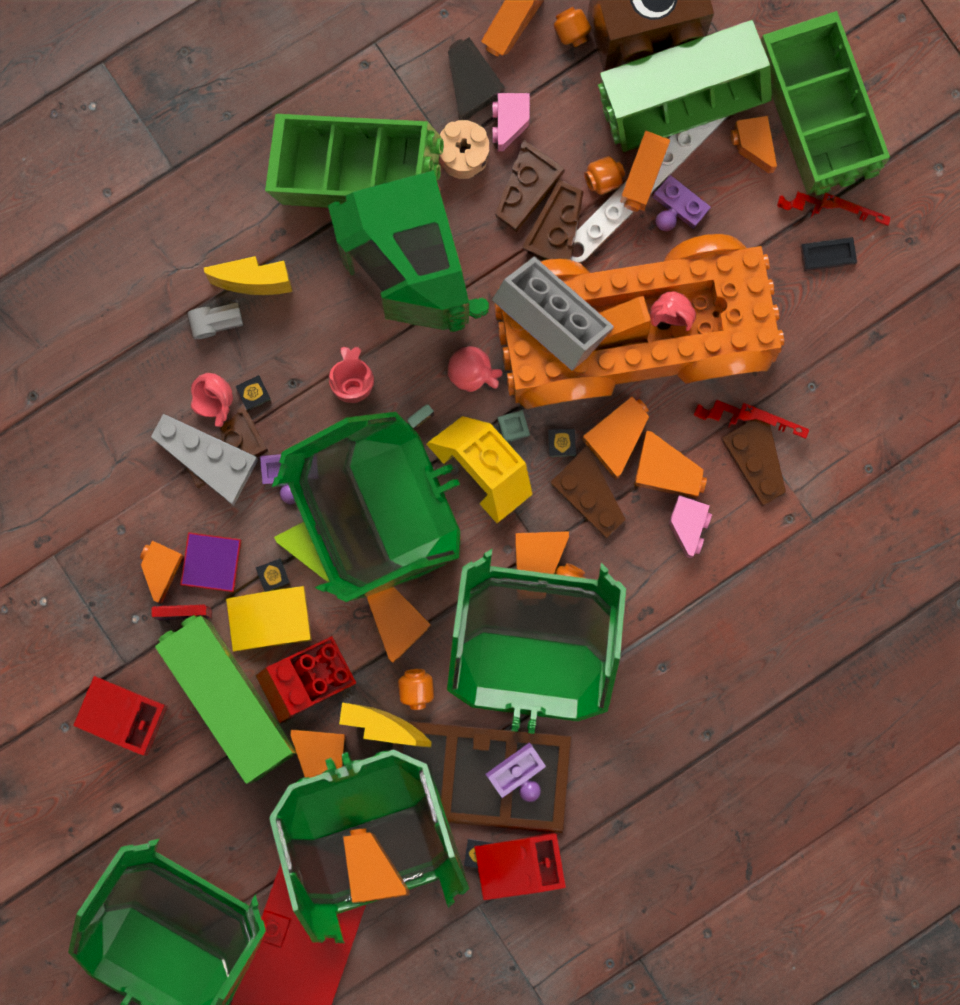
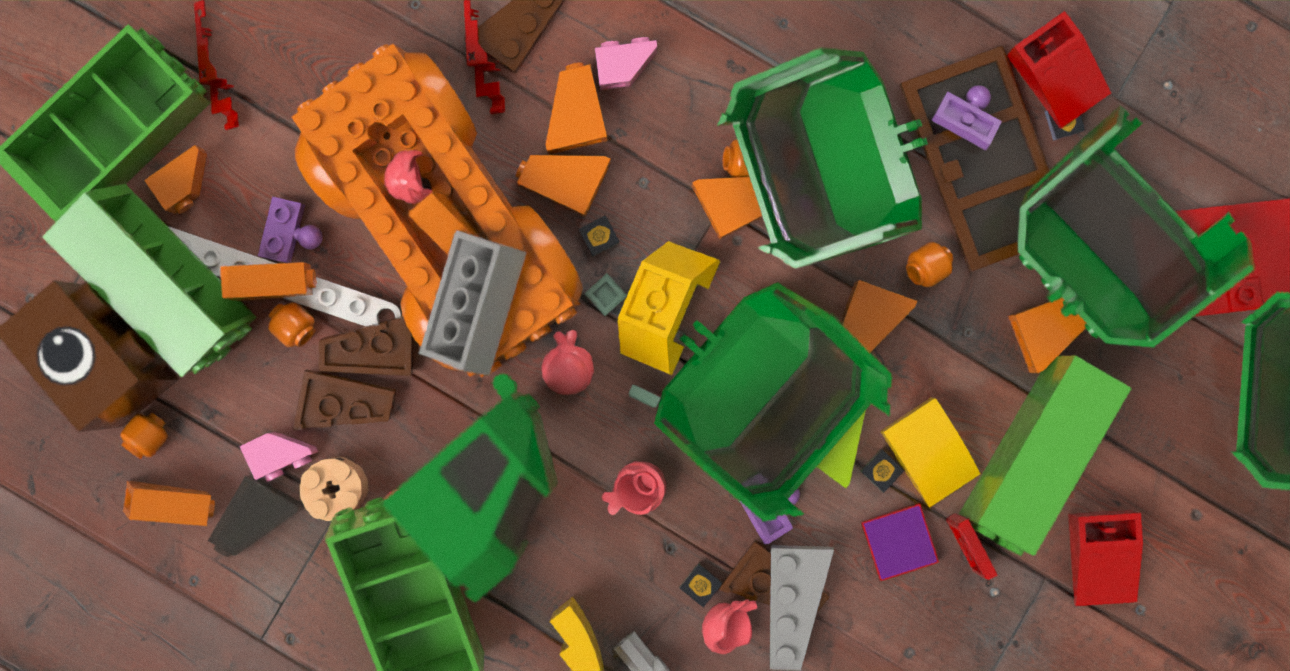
camera: 110 degrees left, 5 degrees up
orange slope [140,541,184,604] -> none
red slope [255,636,356,723] -> none
yellow slope [339,703,432,747] -> none
orange slope [343,829,410,903] -> none
reddish brown wing [550,446,626,539] -> none
black tile [800,237,857,271] -> none

